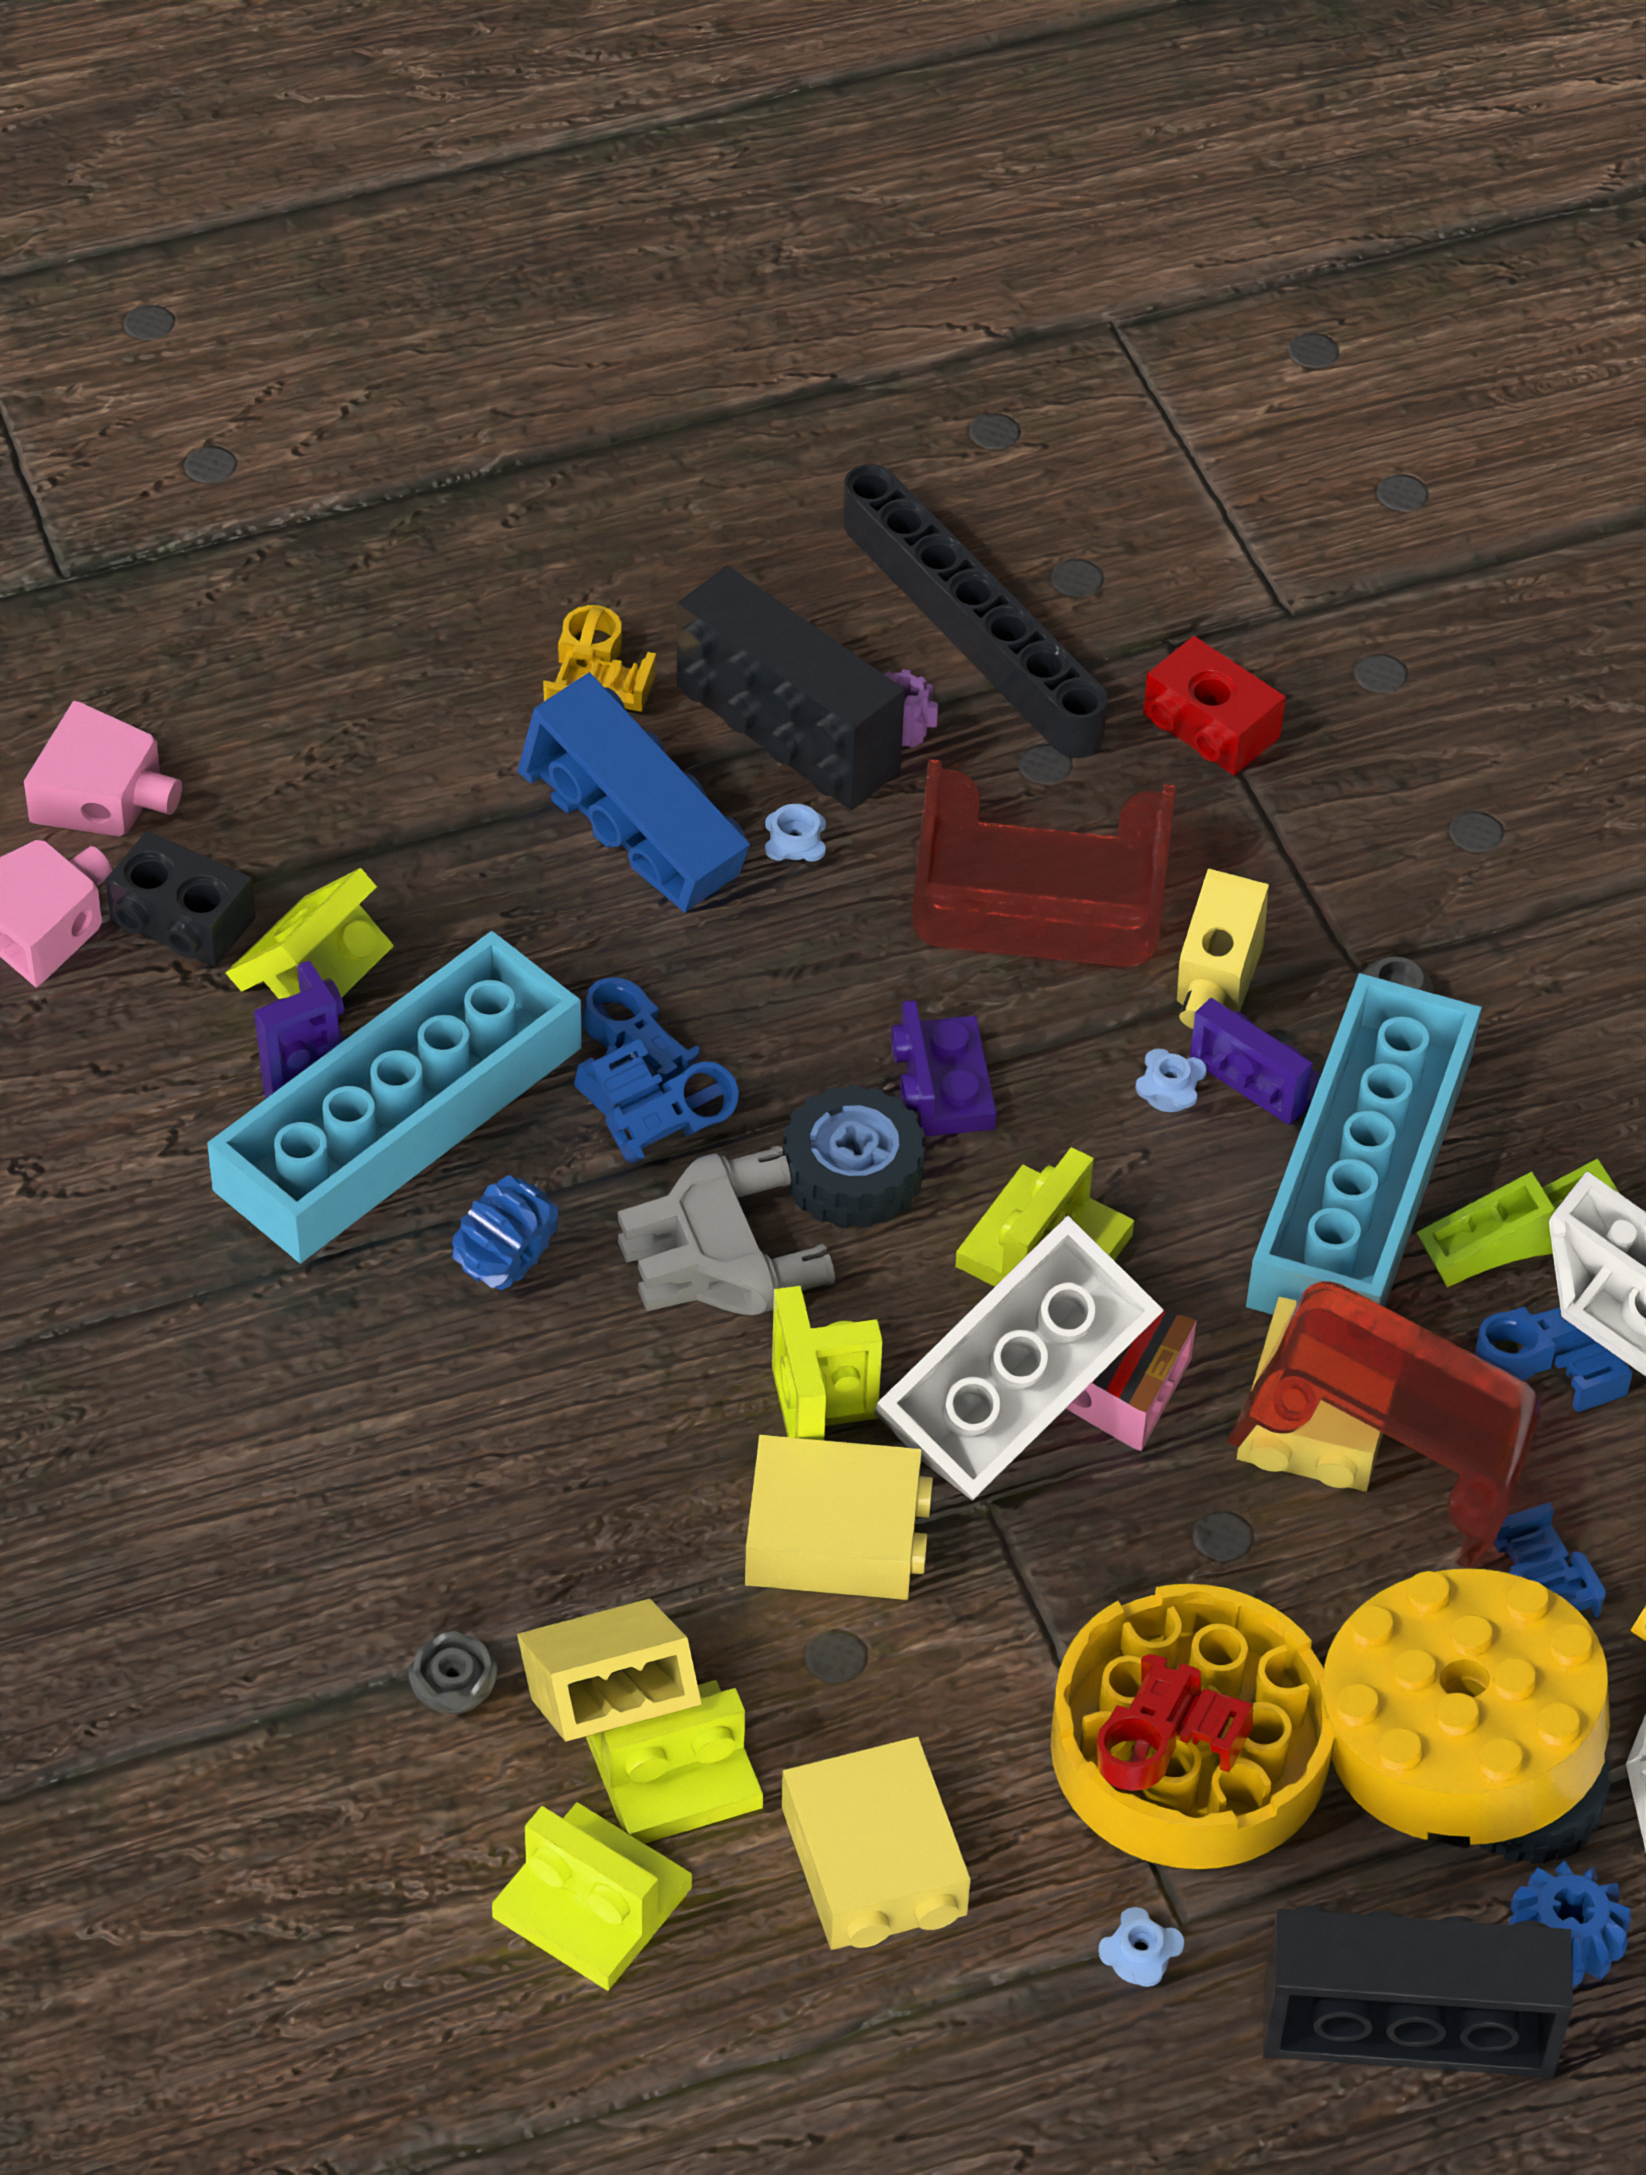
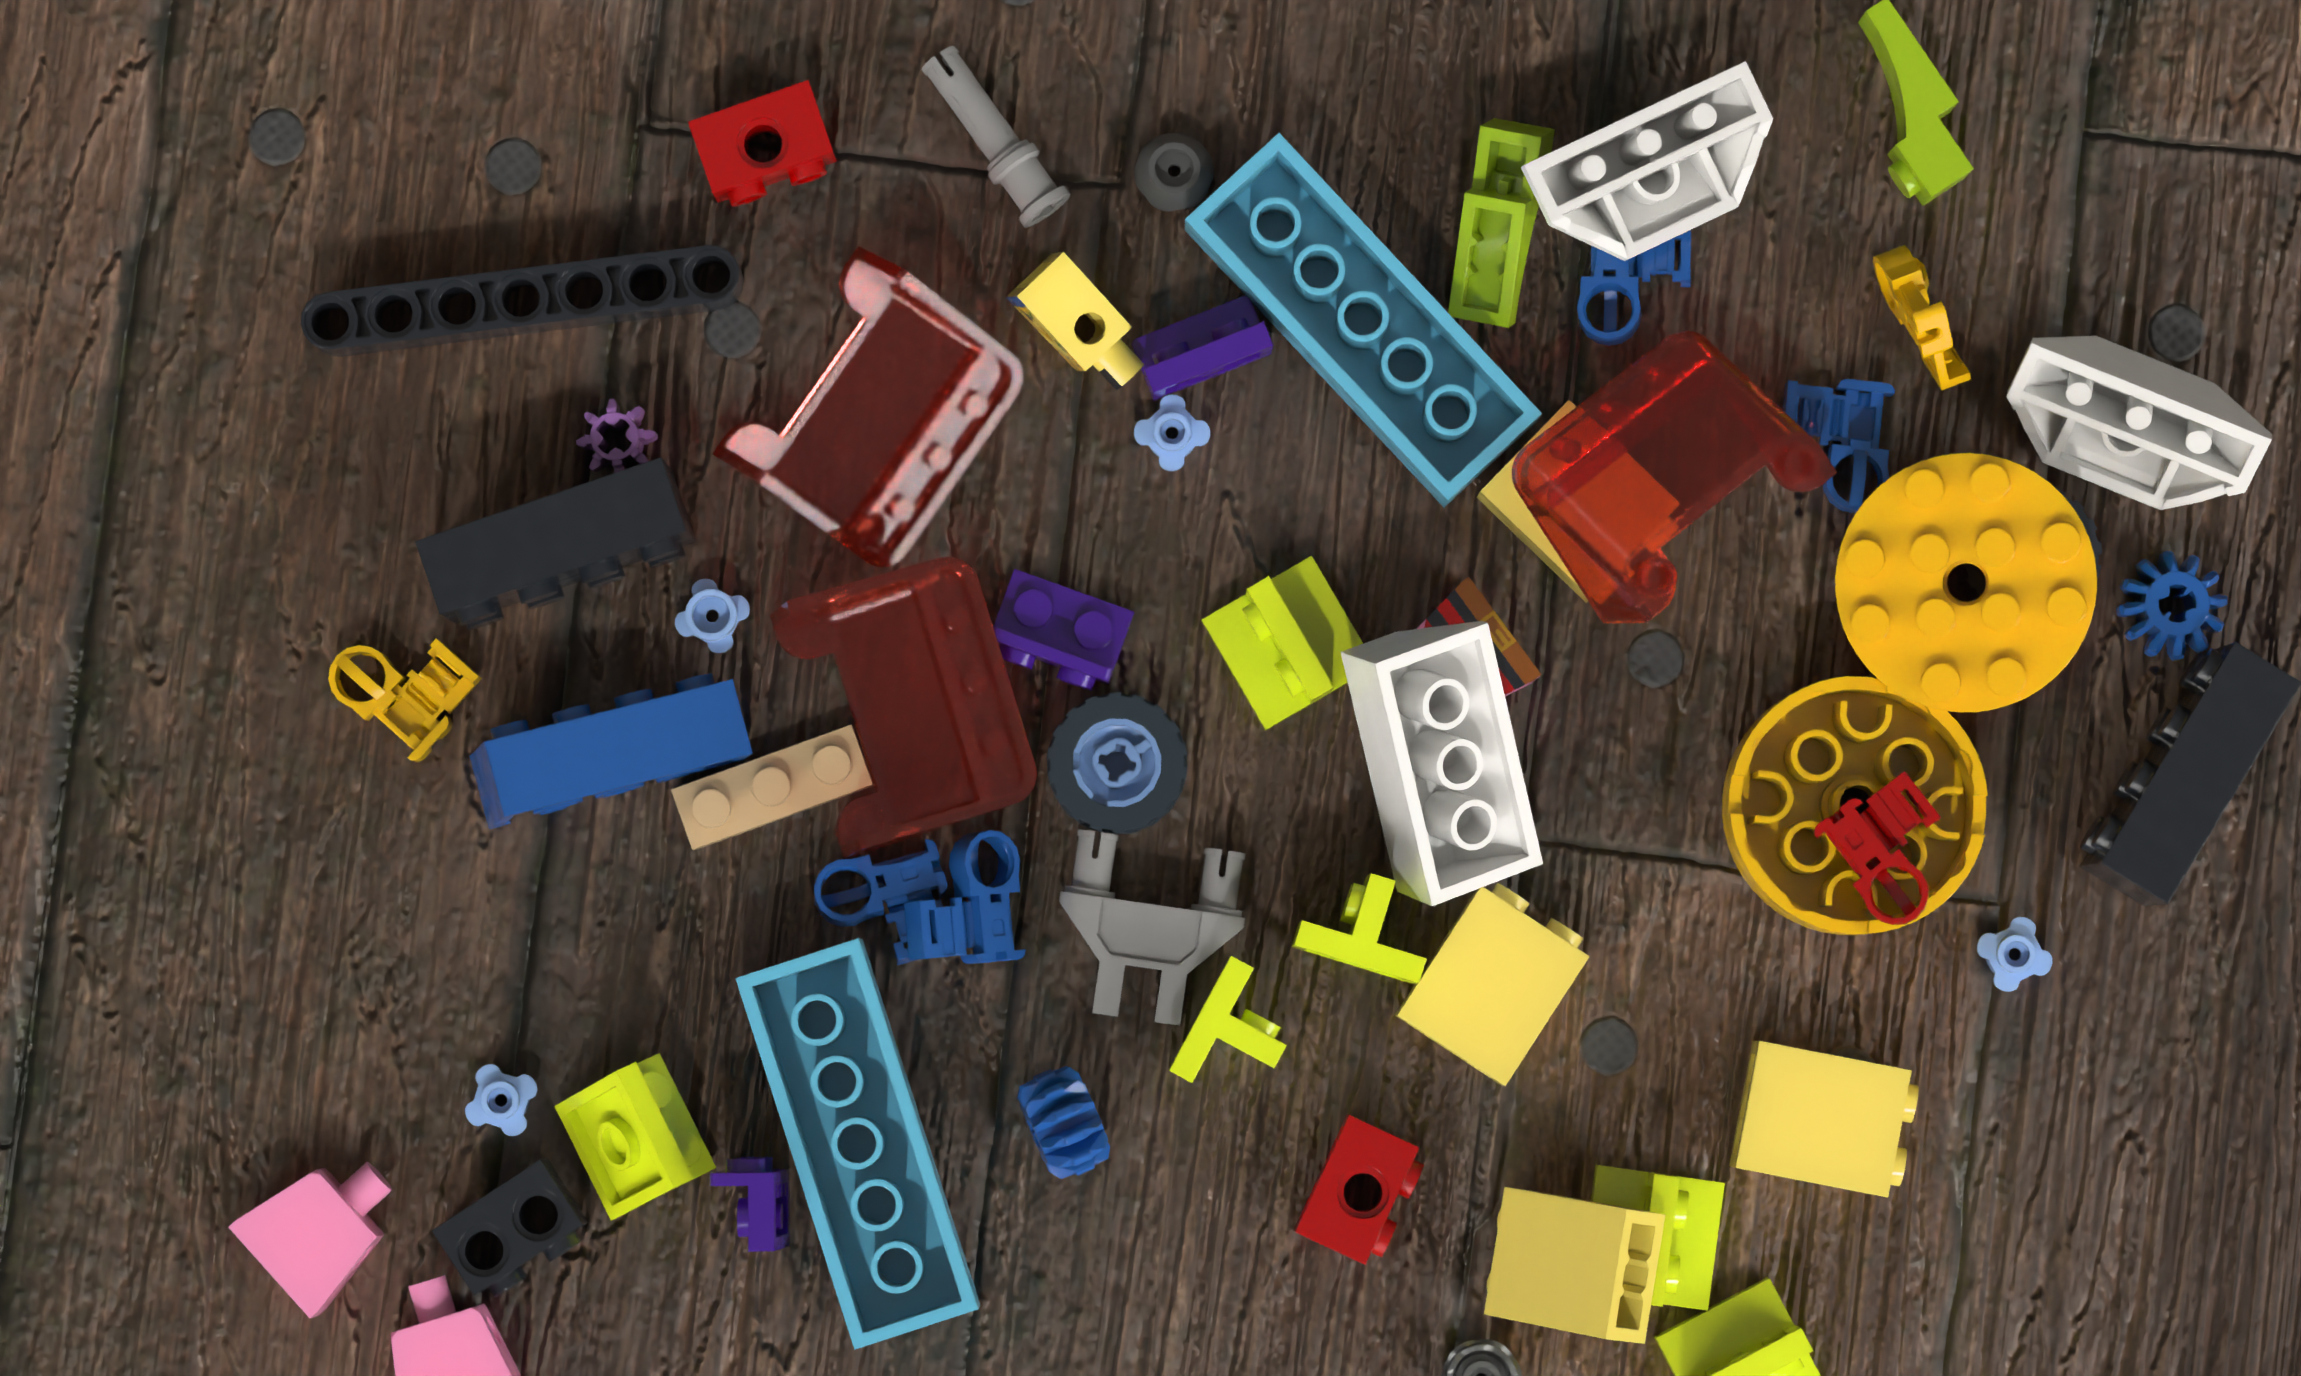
camera: 60 degrees left, 35 degrees up
none -> light blue plate [465,1064,538,1136]
none -> tan plate [671,725,874,850]
none -> clear red windscreen [770,557,1037,859]
none -> light grey pin [922,46,1071,228]
none -> neon yellow bracket [1169,956,1287,1083]
none -> red brick [1294,1114,1424,1265]

